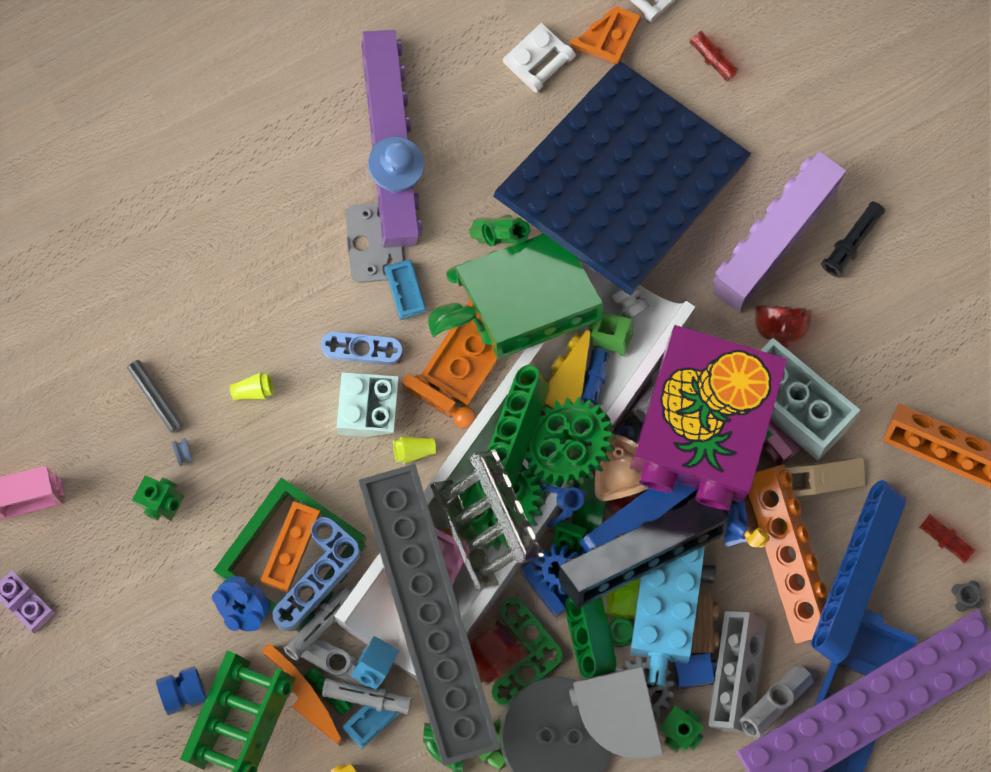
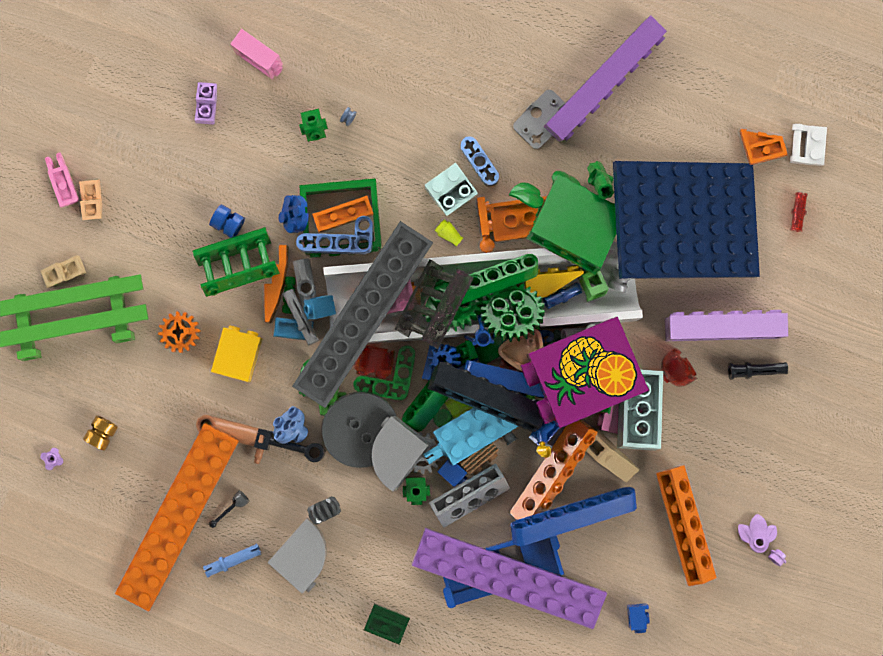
camera: 55 degrees right, 10 degrees up
dark grey axle [127,360,183,433] -> none
neon yellow cone [230,372,274,400] -> none
light grey pin [284,587,351,660] -> none
medium blue plate [368,137,424,193] -> none
dark azure plate [384,259,427,321] -> none
white plate [503,23,576,93] -> none
light grey piece [739,665,814,739] -> none
clear red pin [919,514,976,564] -> none
dark grey plate [951,580,984,612] -> none

